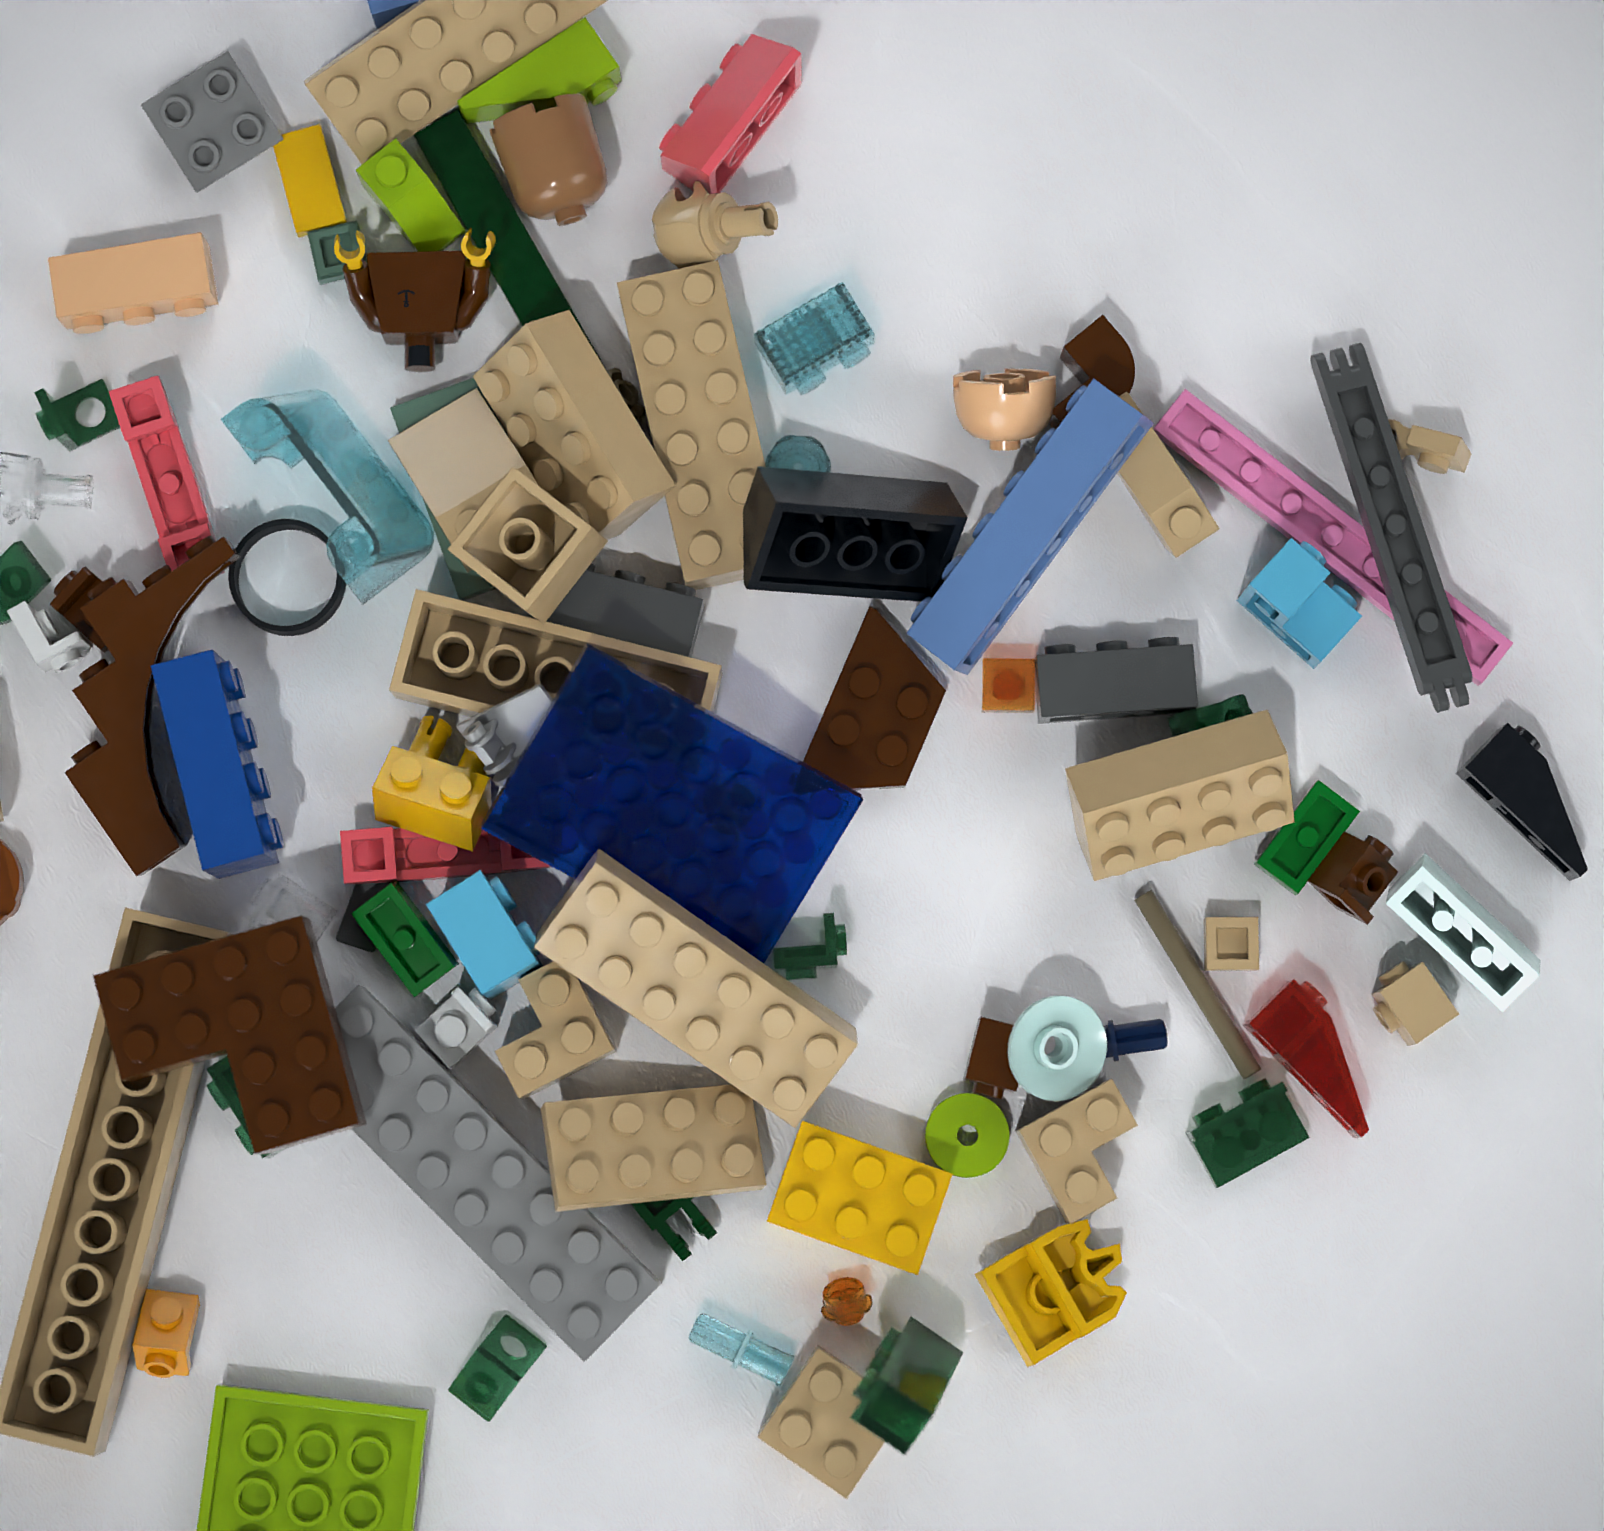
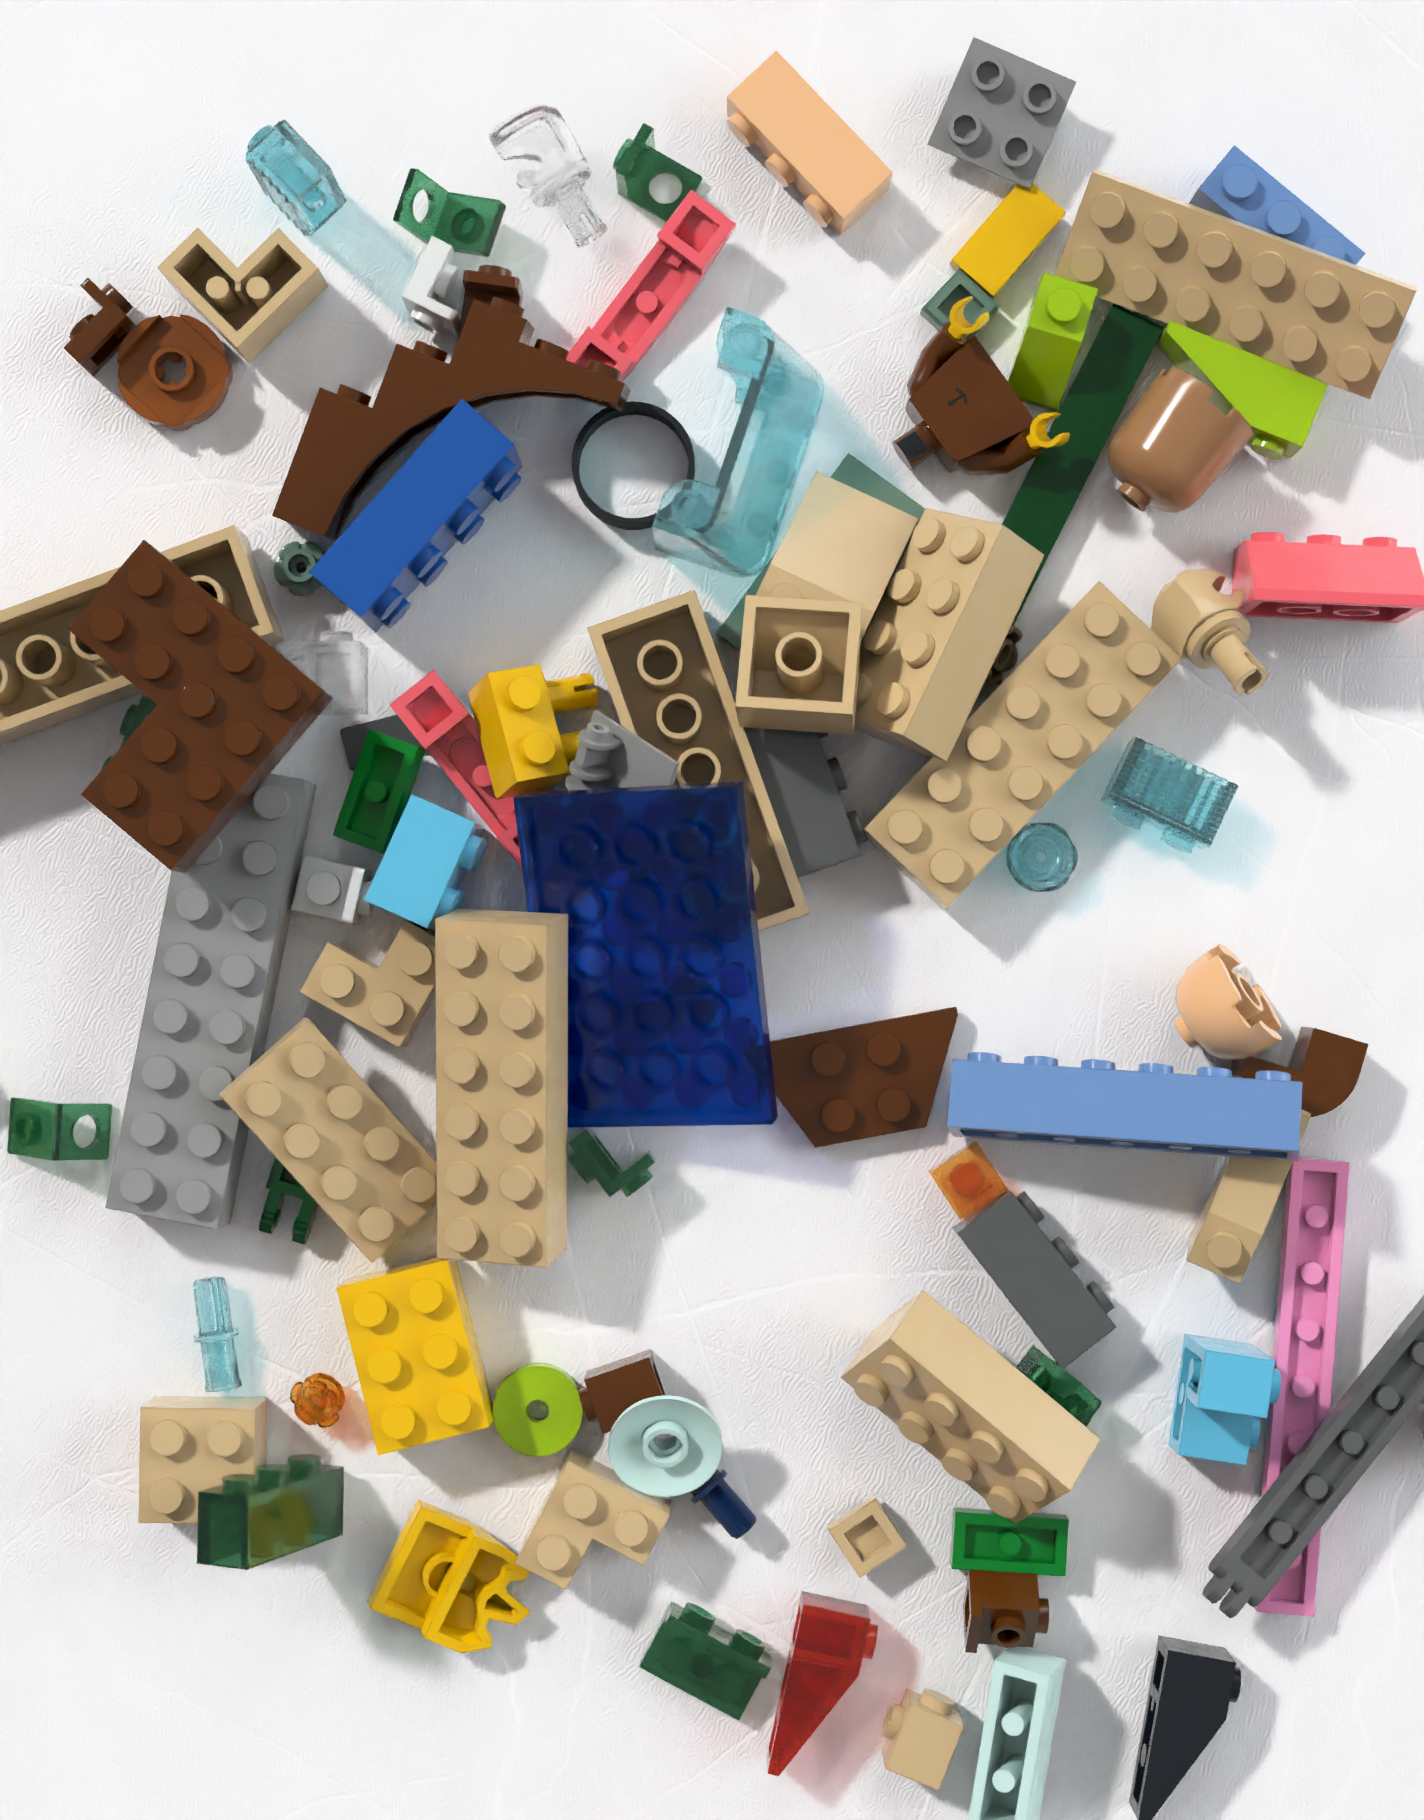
camera: 60 degrees right, 5 degrees up
black slope [743,466,968,602] -> none
dark tan bar [1134,890,1261,1080] -> none
none -> sand green plate [274,541,325,596]

